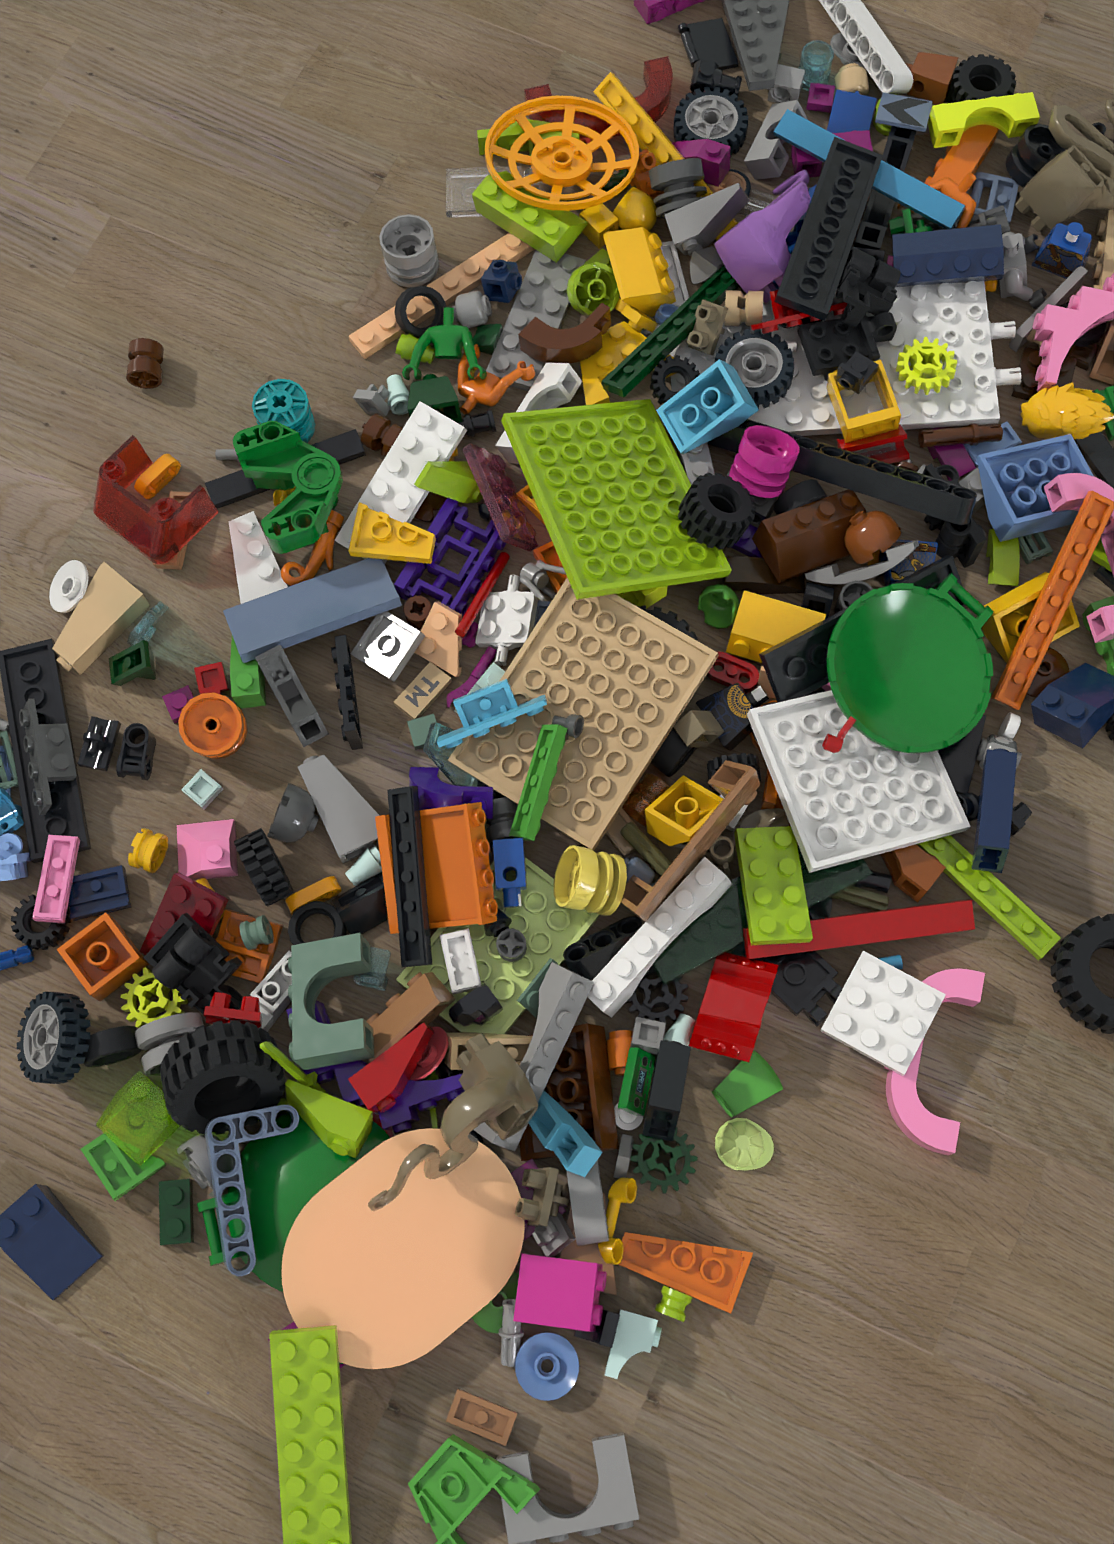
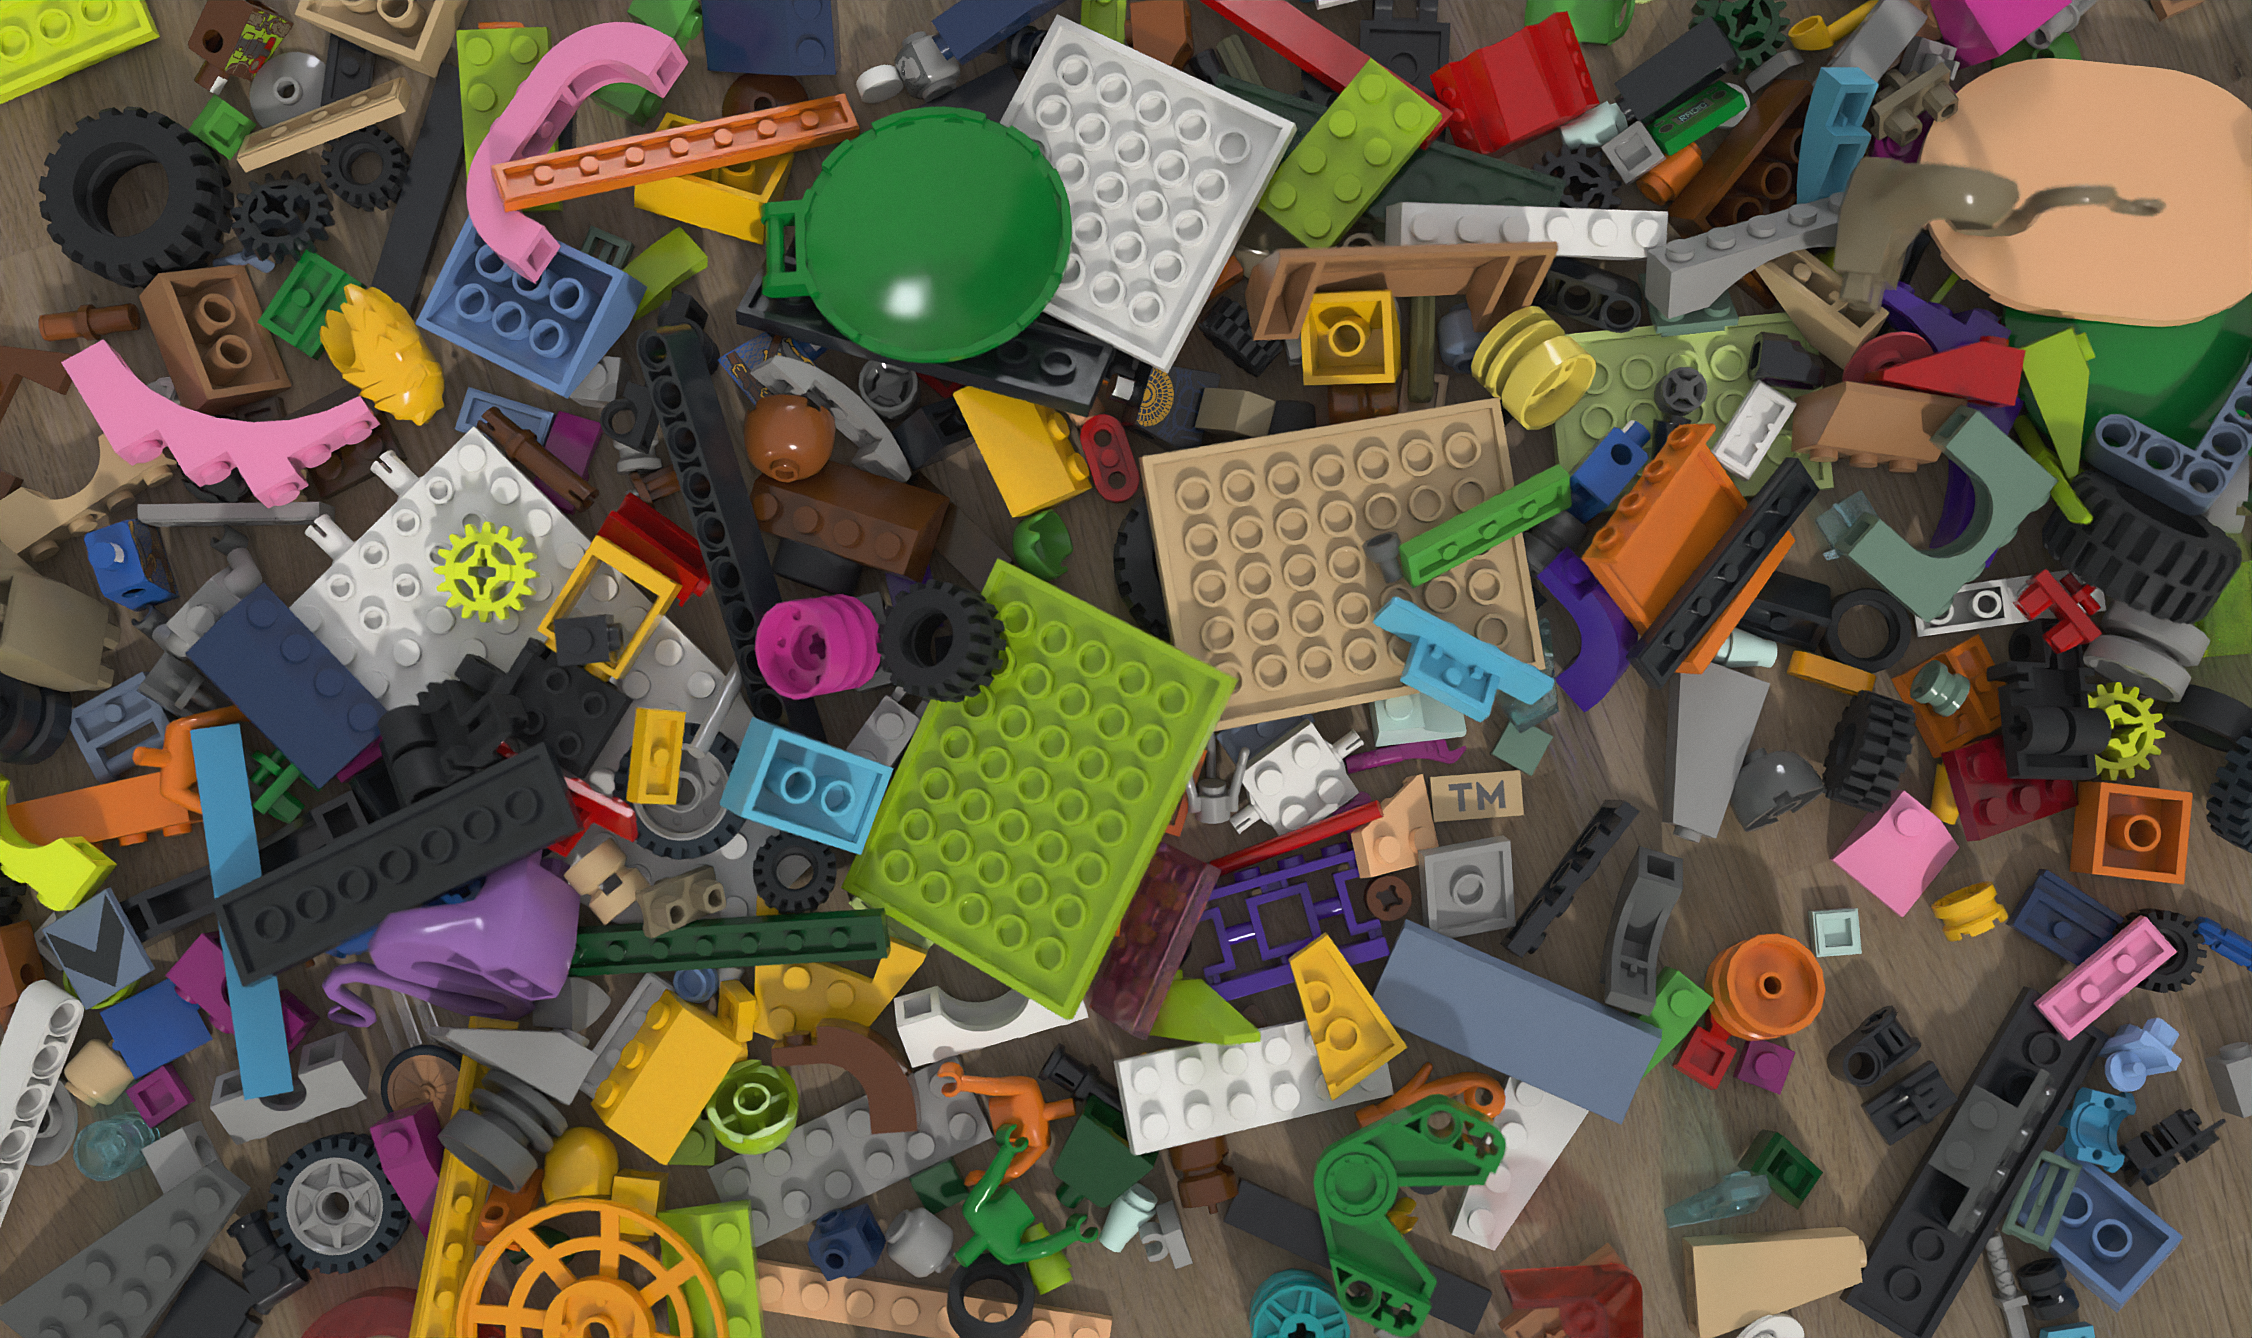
camera: 135 degrees left, 15 degrees up
red hand [822,716,856,753] -> none
none -> yellow plate [626,707,686,805]
none -> light grey bar [688,659,744,759]

